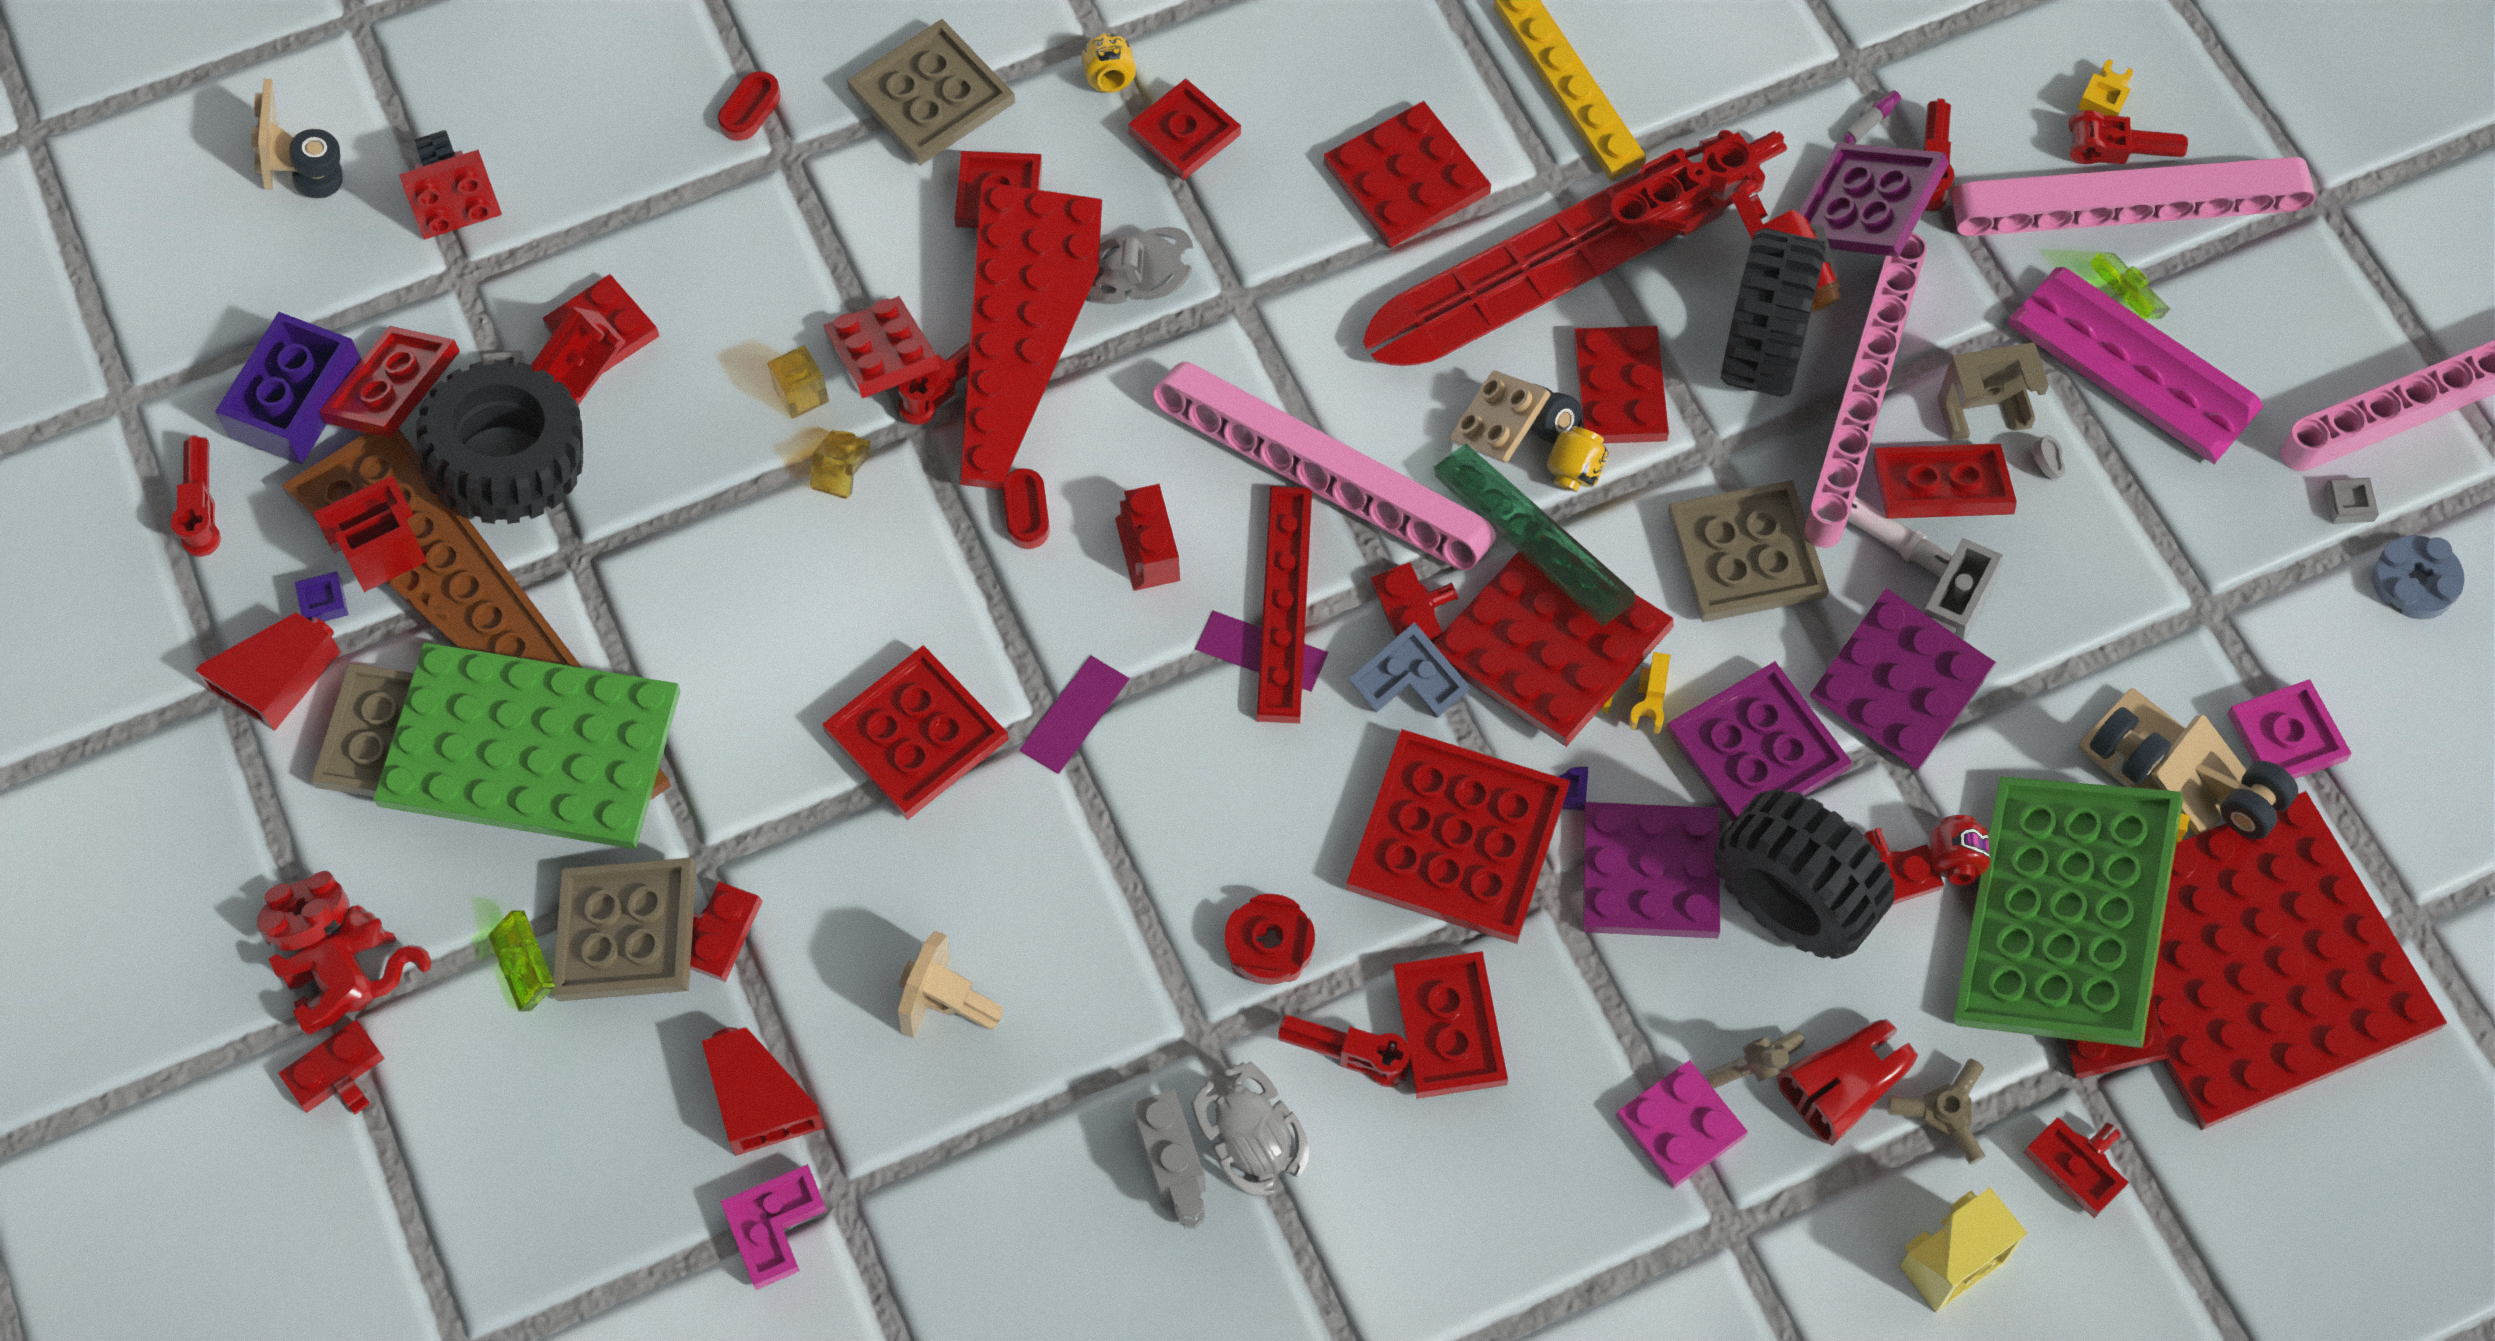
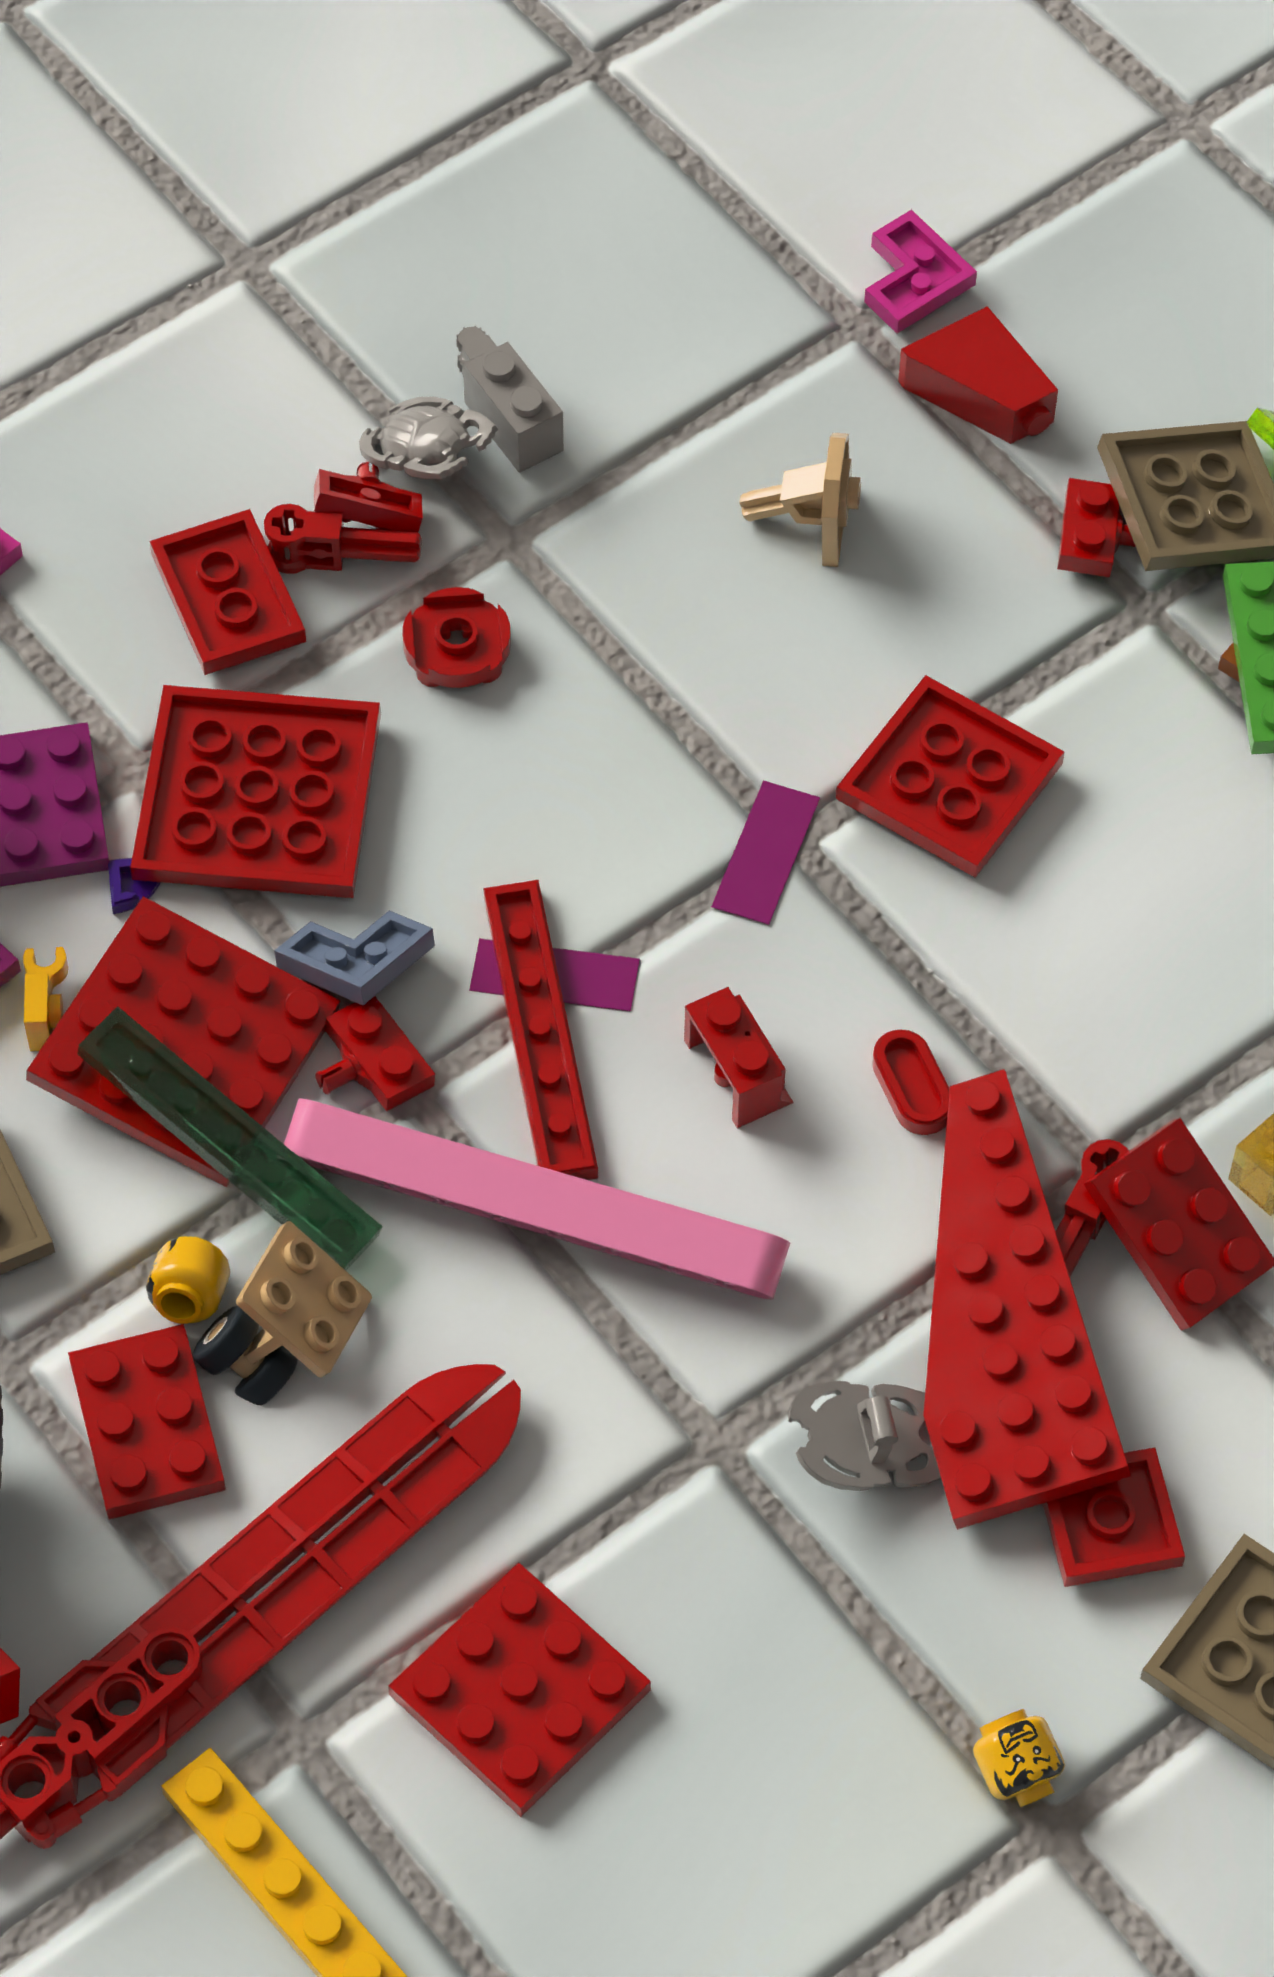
camera: 165 degrees right, 5 degrees down
clear yellow bracket [810,430,871,499] -> none
red plate [1128,78,1241,181] -> none
none -> red plate [314,461,423,533]

